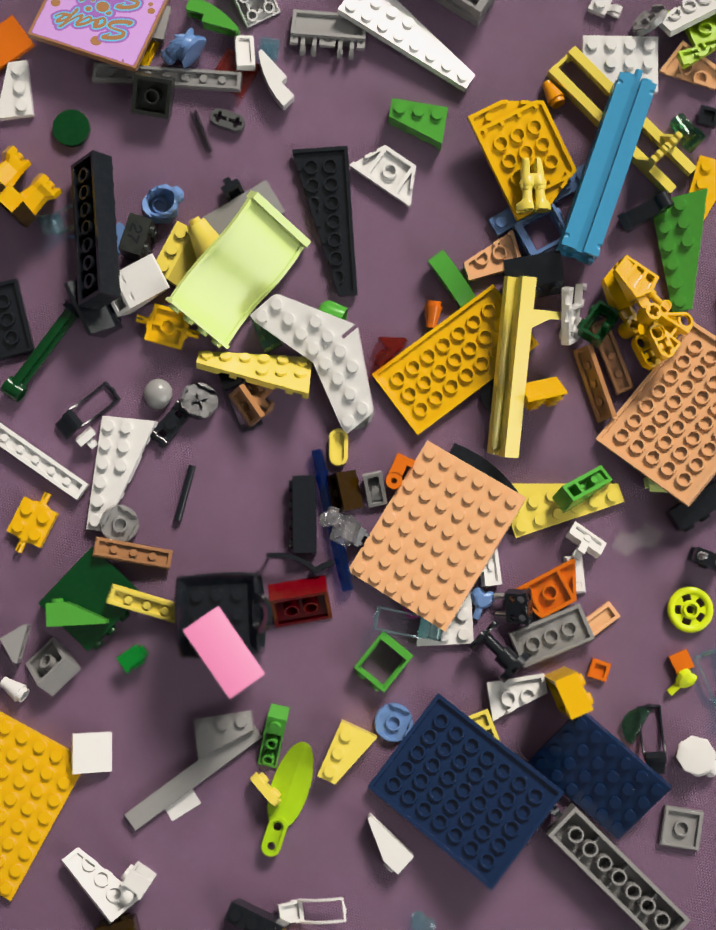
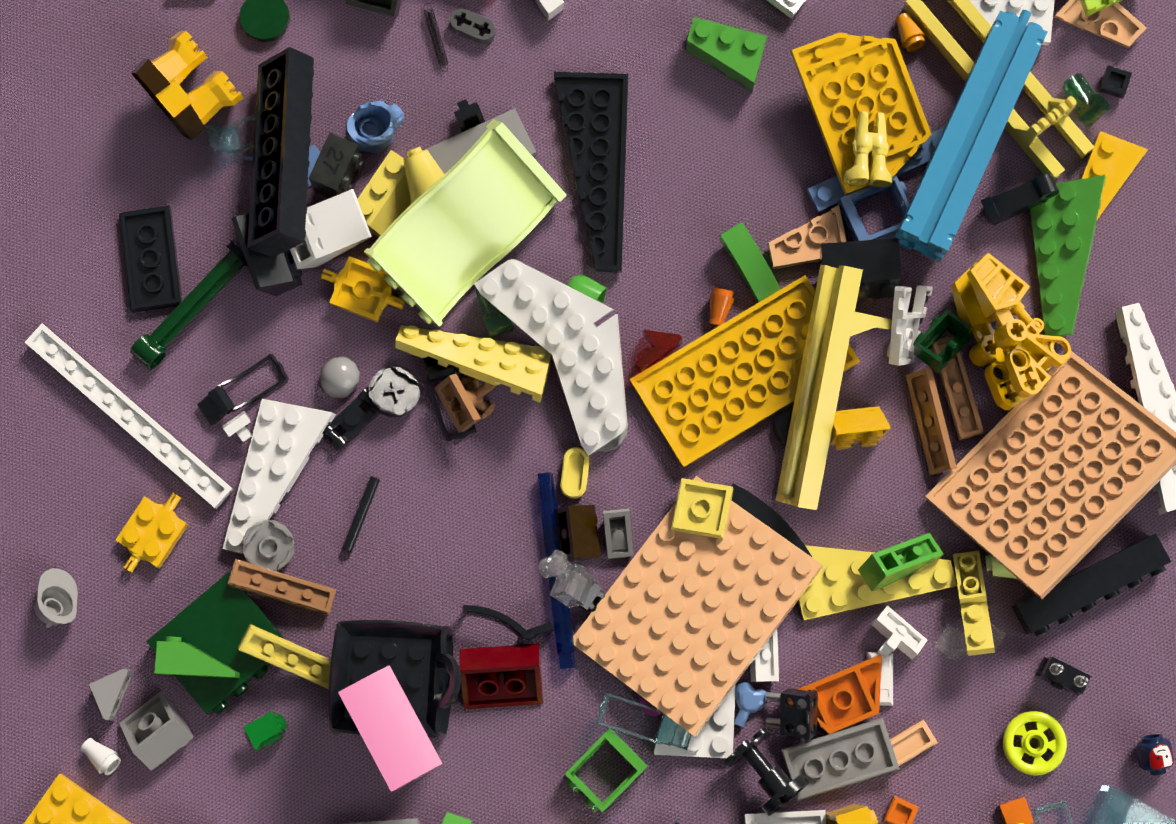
camera: 10 degrees right, 5 degrees down
black brick [289,475,317,553] -> none
white wing [349,145,416,208] -> none
orange leg [386,453,415,490] -> none
none -> light yellow tile [671,478,734,539]
none -> light yellow slope [953,551,995,656]

